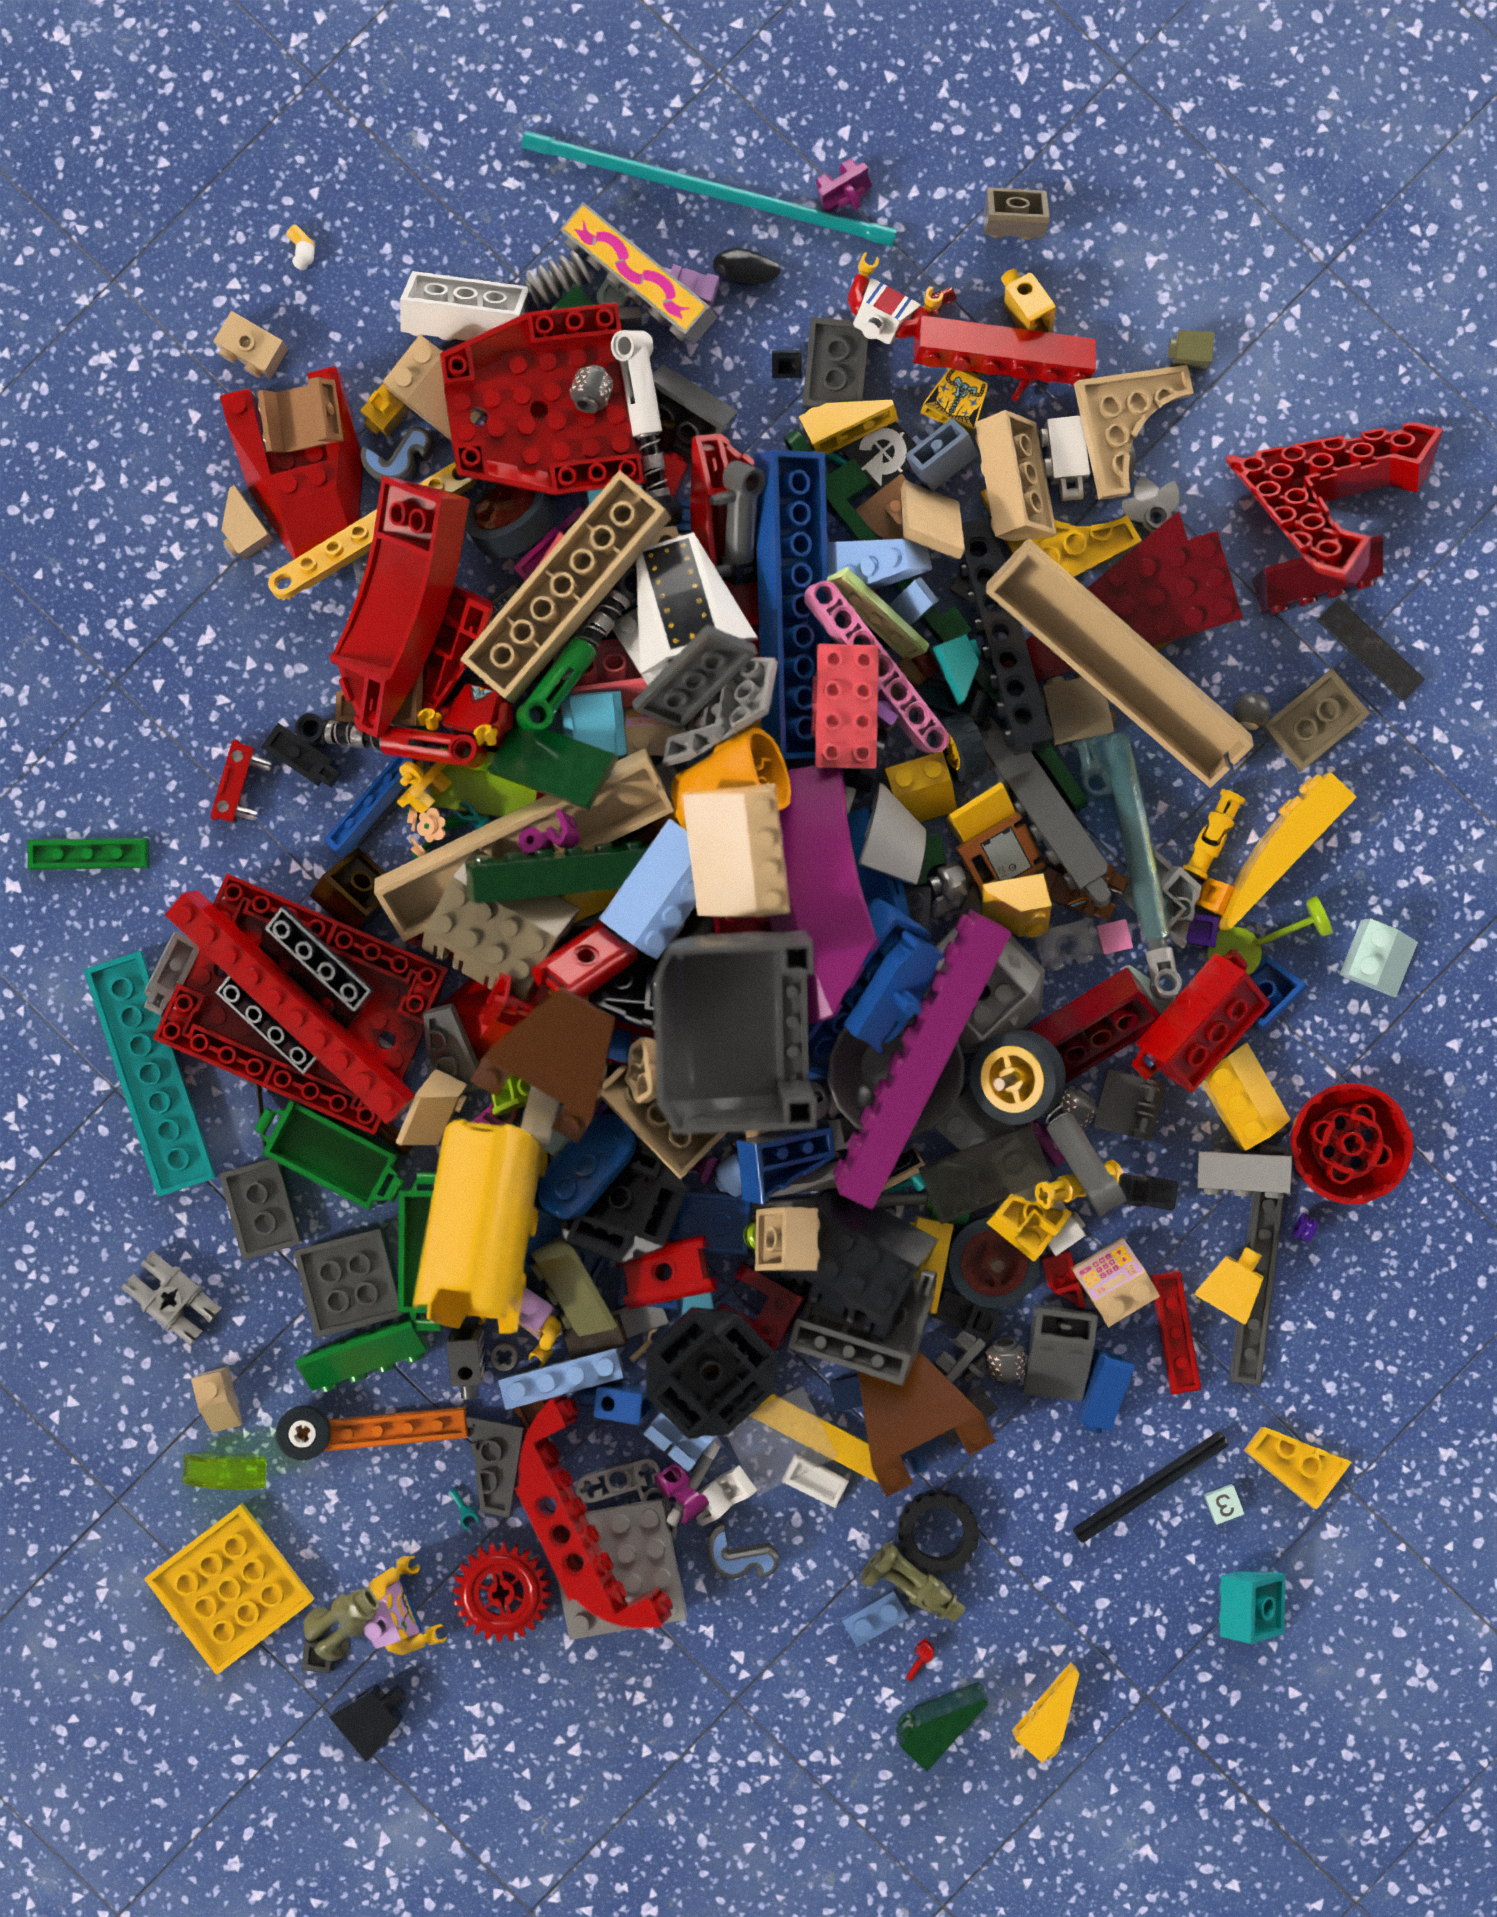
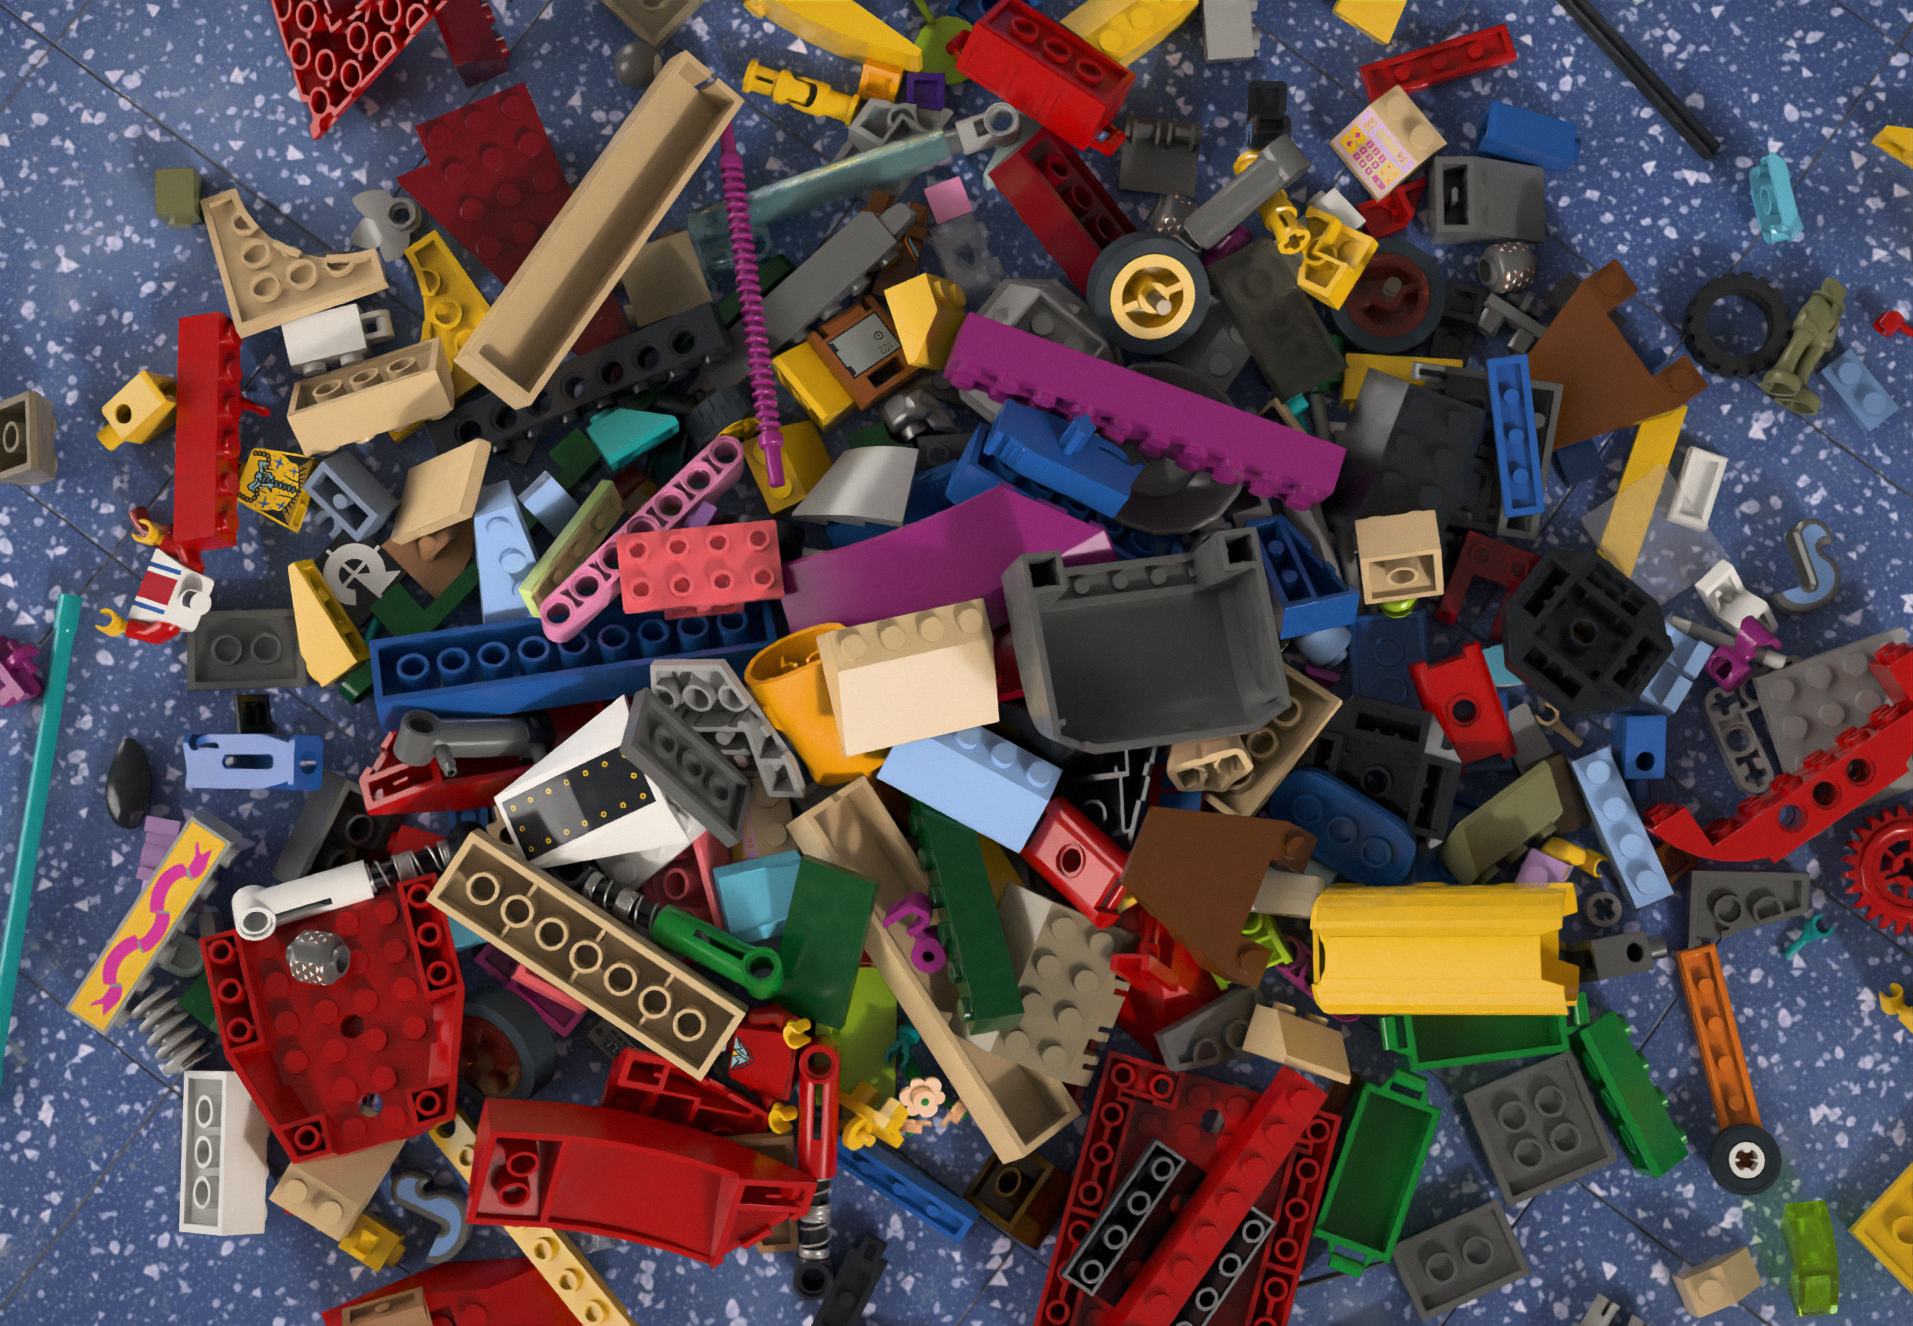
camera: 100 degrees left, 5 degrees down
none -> piece [182,734,323,791]
none -> magenta hose [718,120,785,488]
none -> blue plate [1486,353,1546,518]
none -> medium azure slope [1749,152,1804,244]

